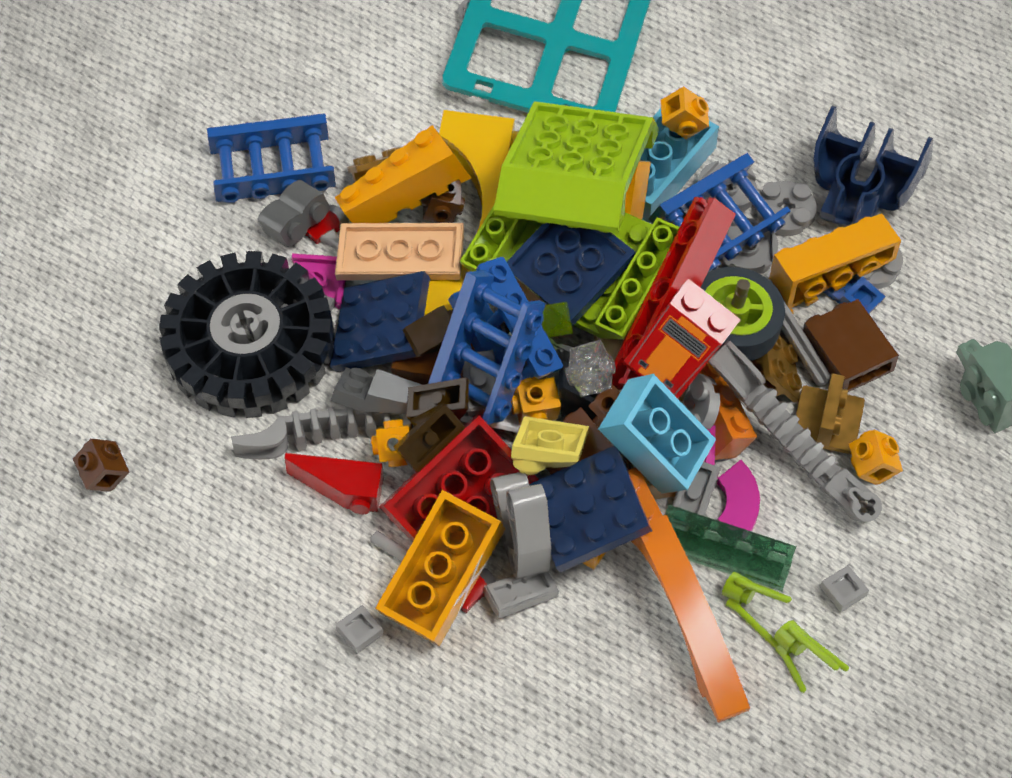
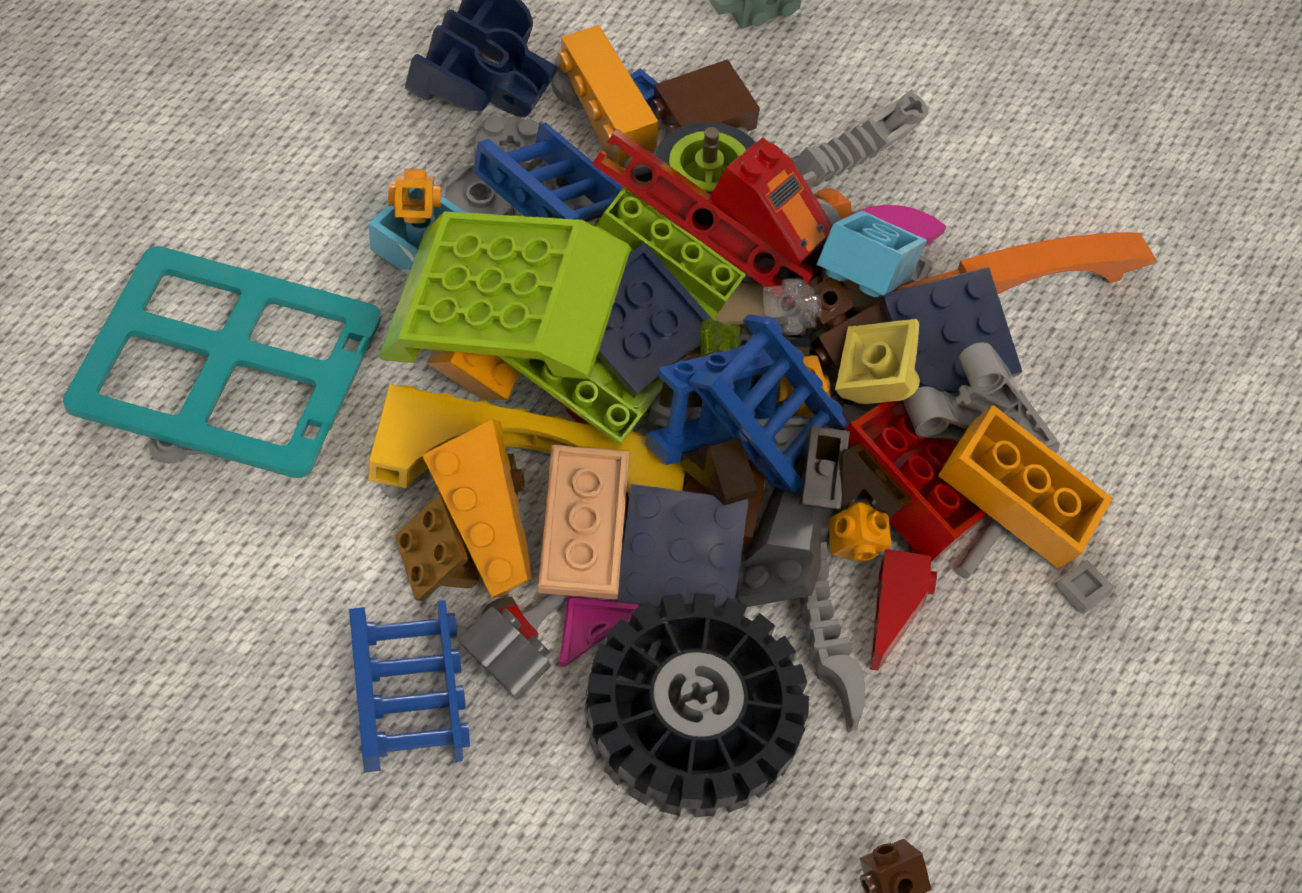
camera: 95 degrees left, 0 degrees up
clear green fence [665,505,796,591] -> none
lime plant [722,571,792,649] -> none
lime plant [774,620,849,693] -> none
pearl gold bracket [796,374,865,455] -> none
light grey plate [820,565,869,612] -> none
light orange brick [849,429,903,485] -> none

